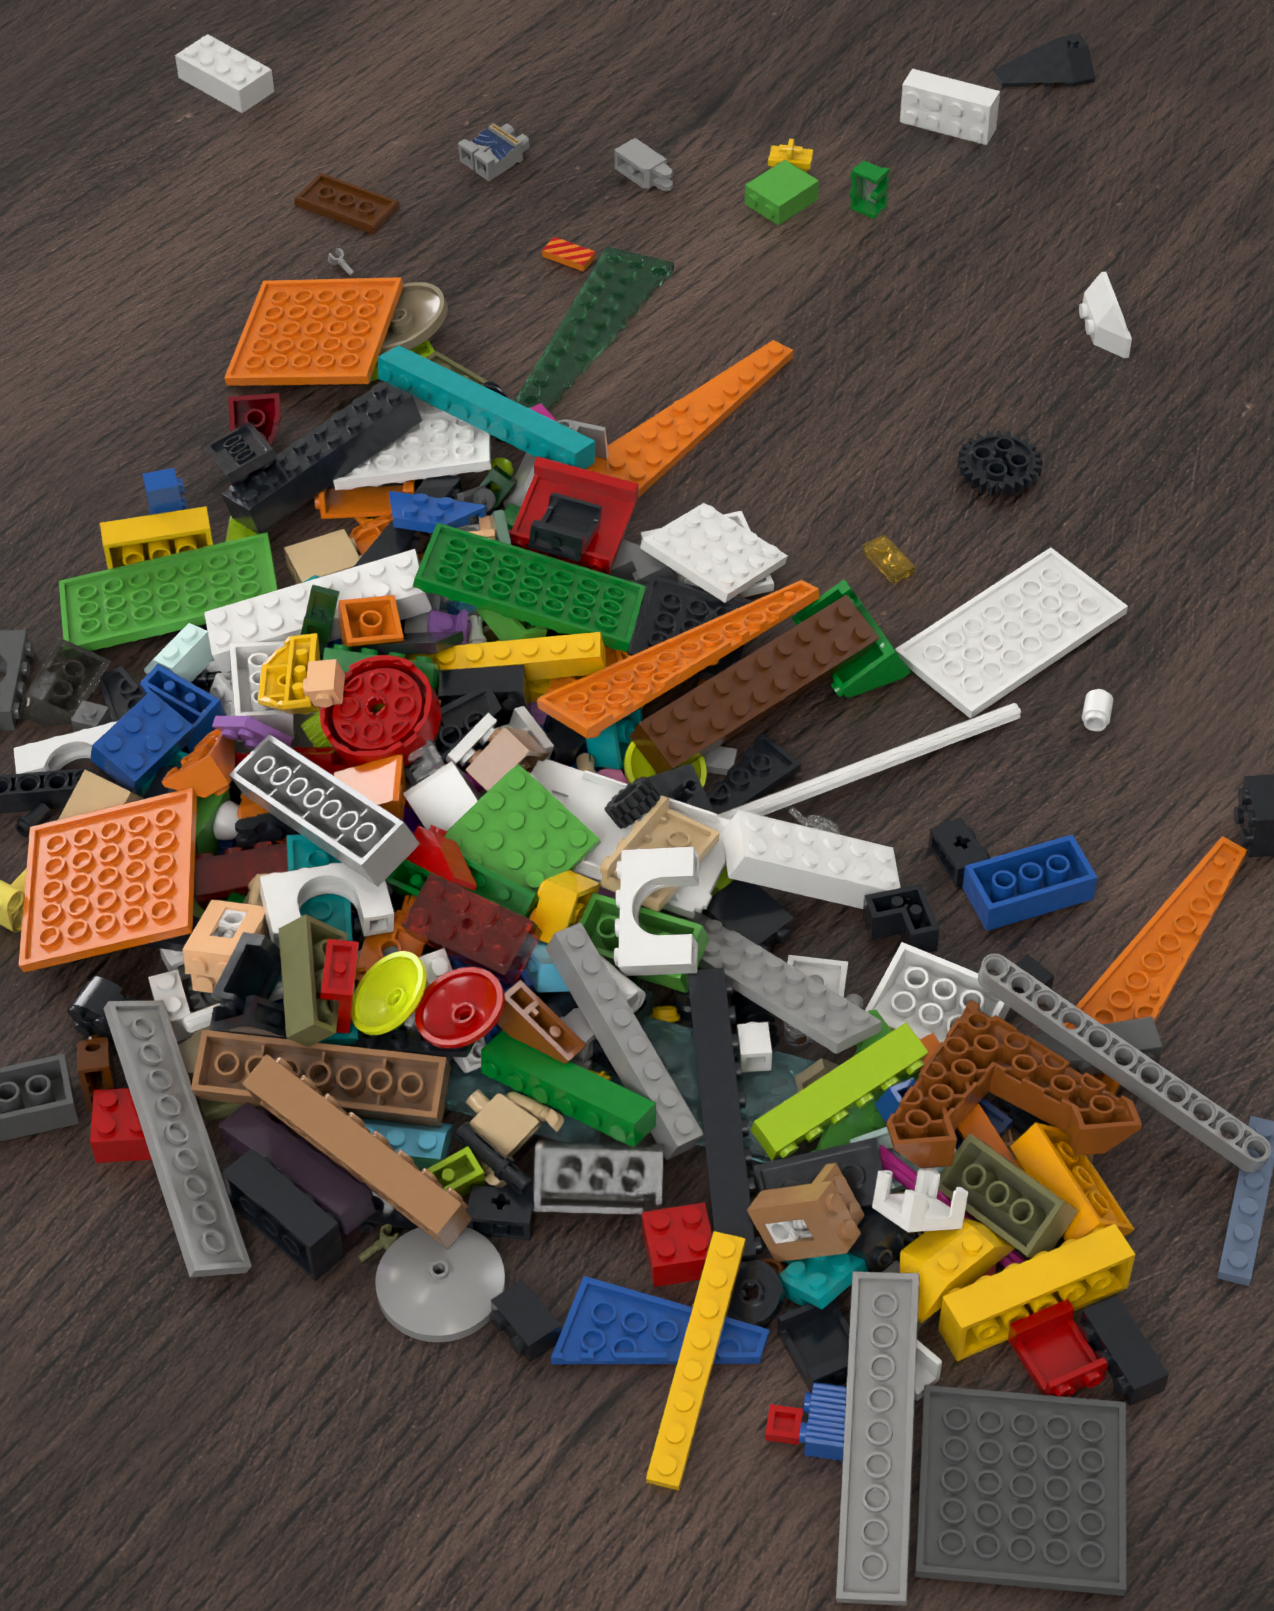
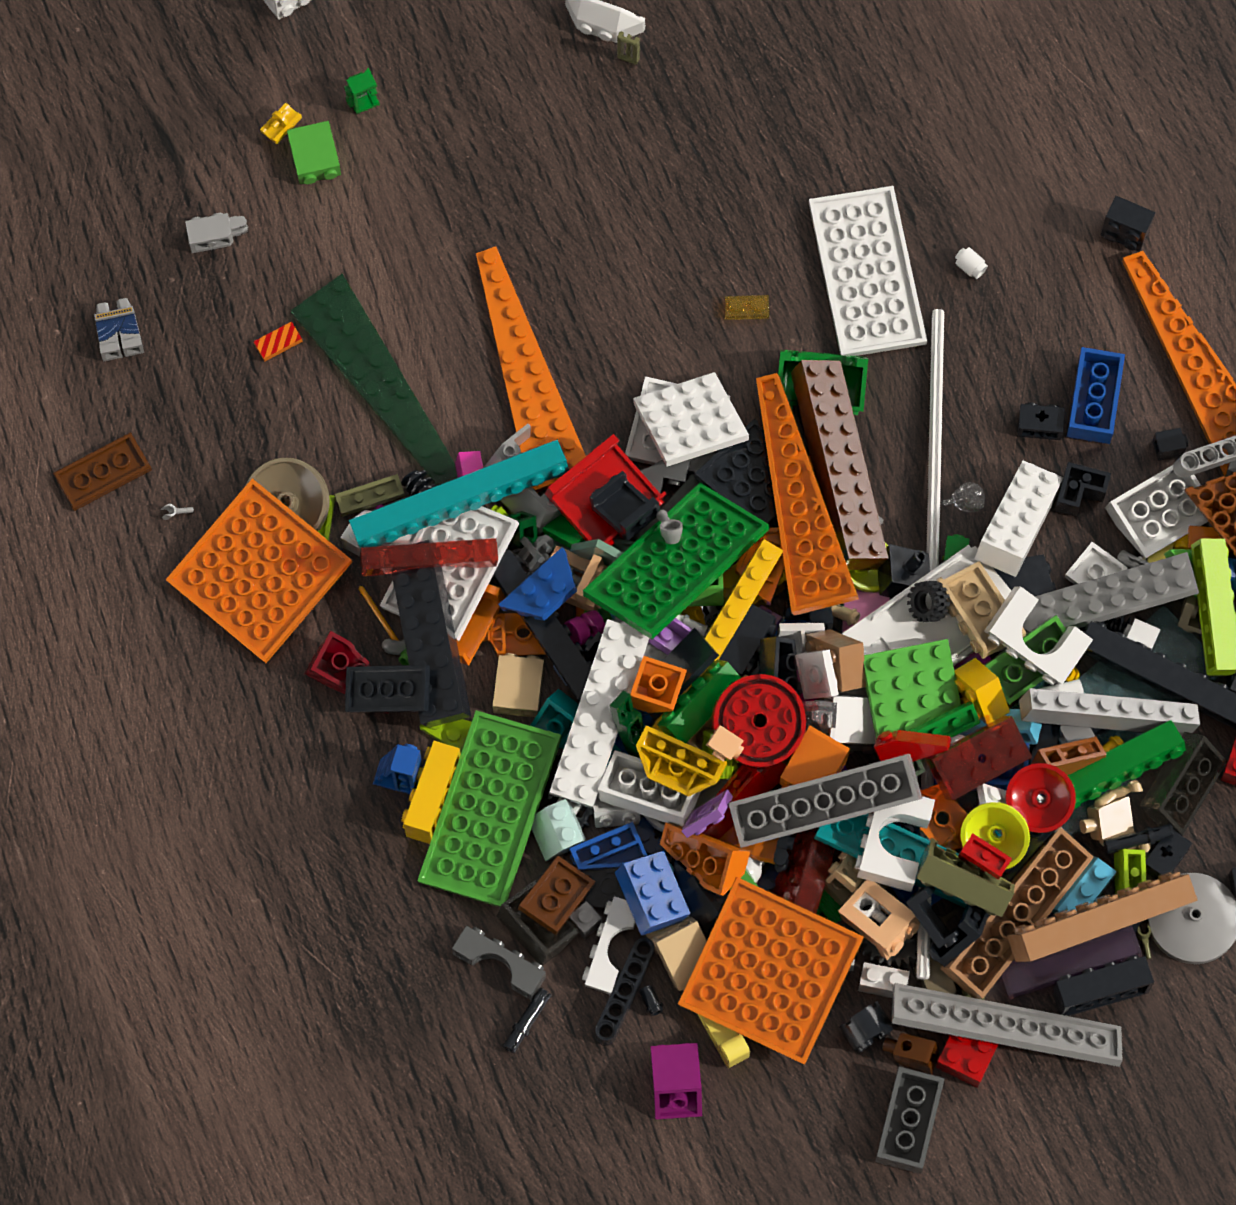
camera: 60 degrees left, 20 degrees up
black wing [706,732,801,815] -> none
black gear [957,430,1043,497] -> none
none -> clear red arch [360,538,498,576]
none -> reddish brown plate [518,856,596,935]
none -> olive tile [617,31,640,65]
none -> light grey bar [656,510,683,544]

